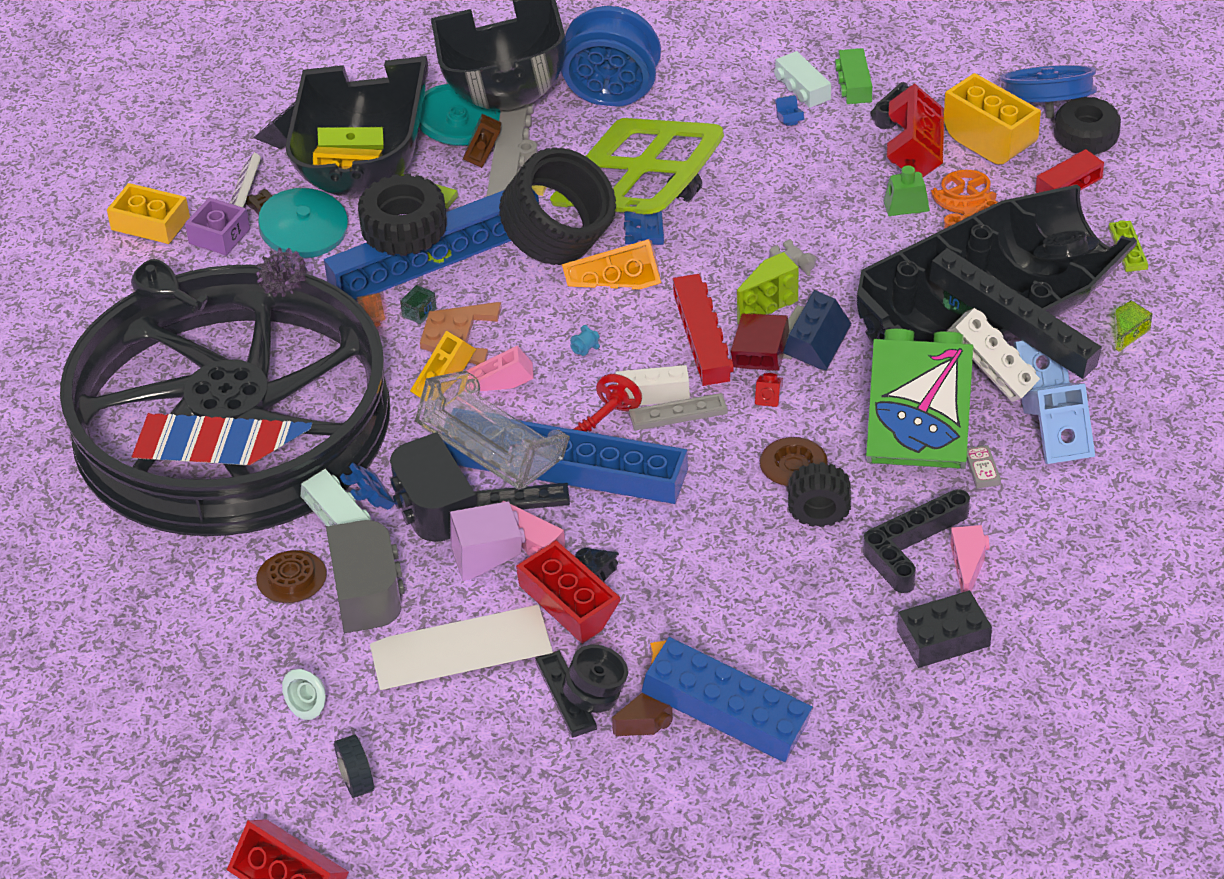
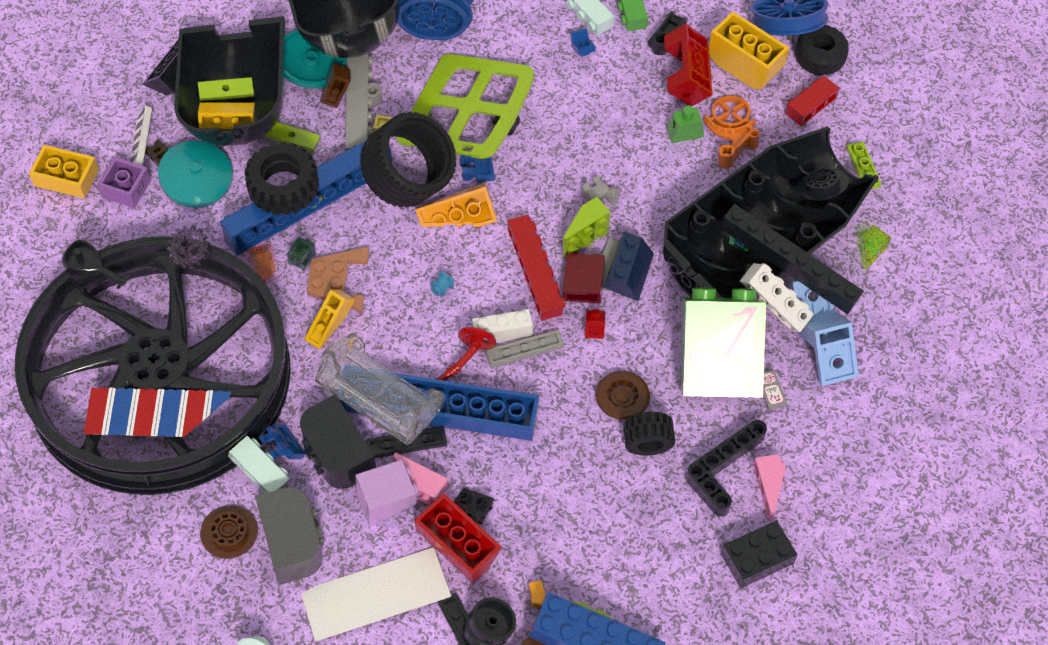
camera: 10 degrees left, 15 degrees up
bright pink slope [458,345,534,393] -> none

